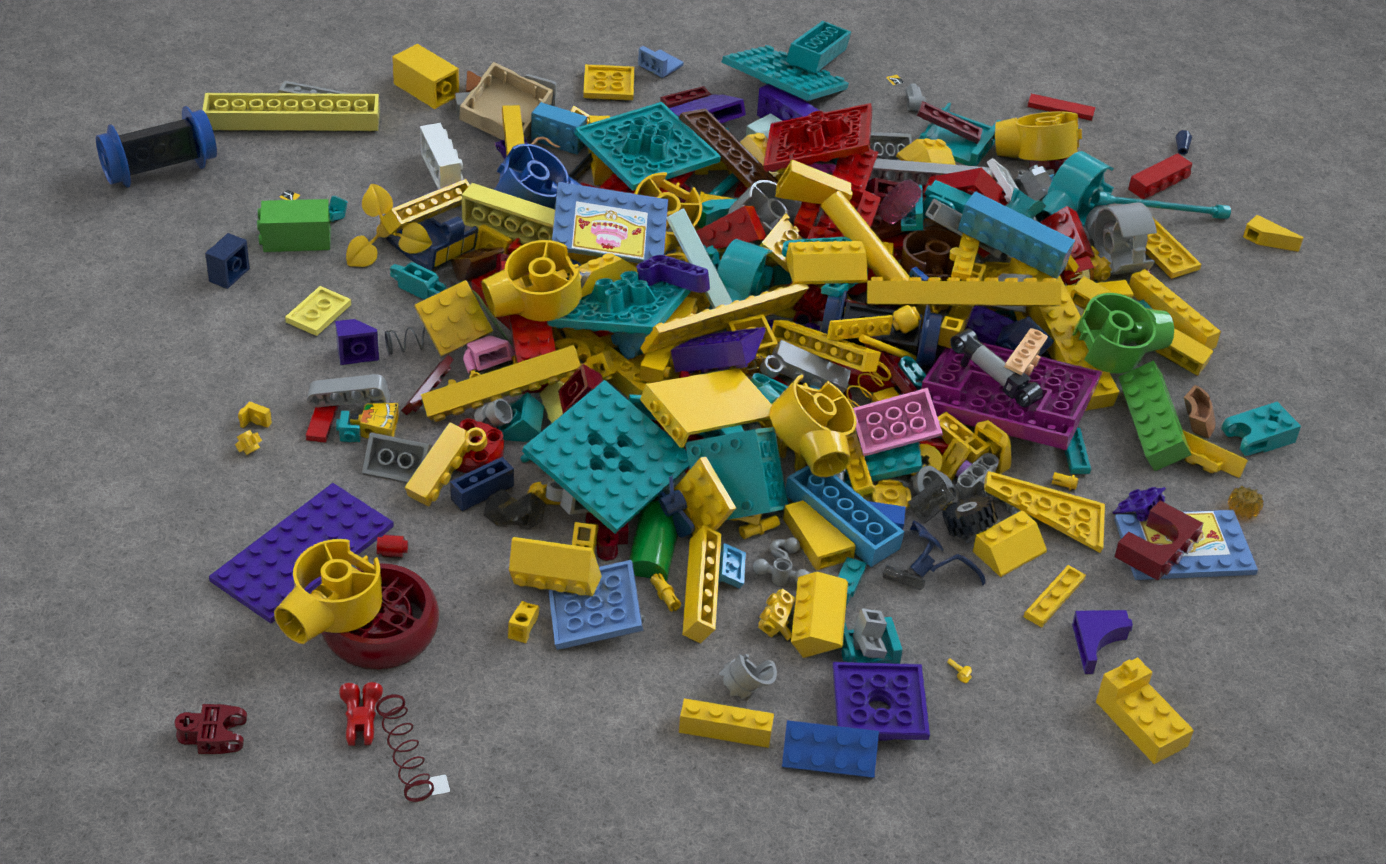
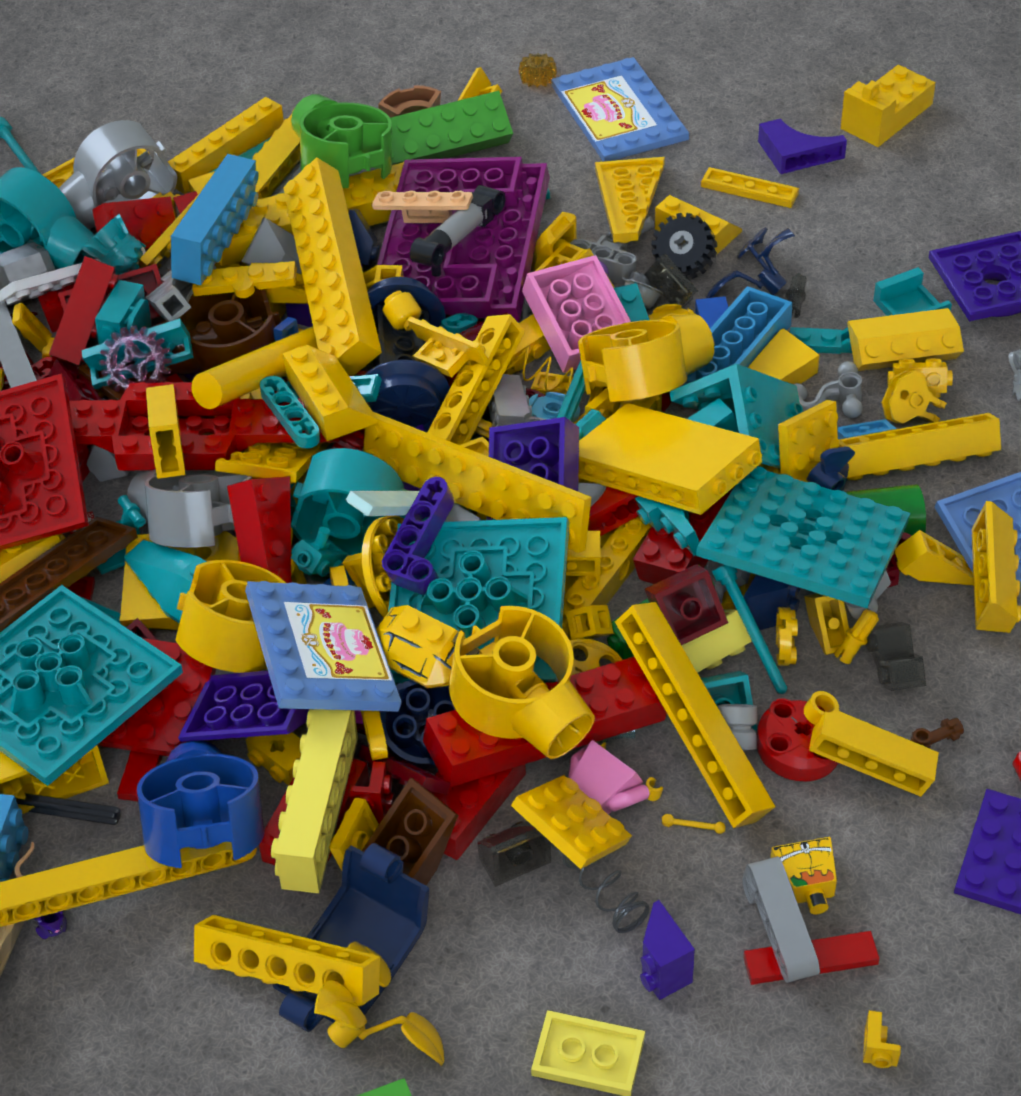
camera: 100 degrees left, 5 degrees up
yellow gear [235,430,262,455] -> none
teal bracket [336,411,361,442] -> none
light grey slope [362,433,434,482] -> none
teal hinge [390,262,449,300] -> none
dark red plate [401,355,454,415] -> none
white brick [420,123,463,190] -> none
dark blue brick [450,457,514,511] -> none
bright green piece [472,290,513,347] -> none
yellow pin [650,573,681,612] -> none
light grey brick [853,608,887,659] -> none
yellow bar [859,334,917,361] -> none
yellow hand [947,658,972,683] -> none
yellow pin [1052,472,1079,491] -> none
dark purple hinge [1112,487,1166,522] -> none
dark red arch [1114,501,1204,581] -> none
teal brick [1221,401,1301,456] -> none
yellow slope [1243,215,1304,252] -> none
none -> yellow hinge [881,370,947,424]
none -> reddish brown bar [910,718,964,749]

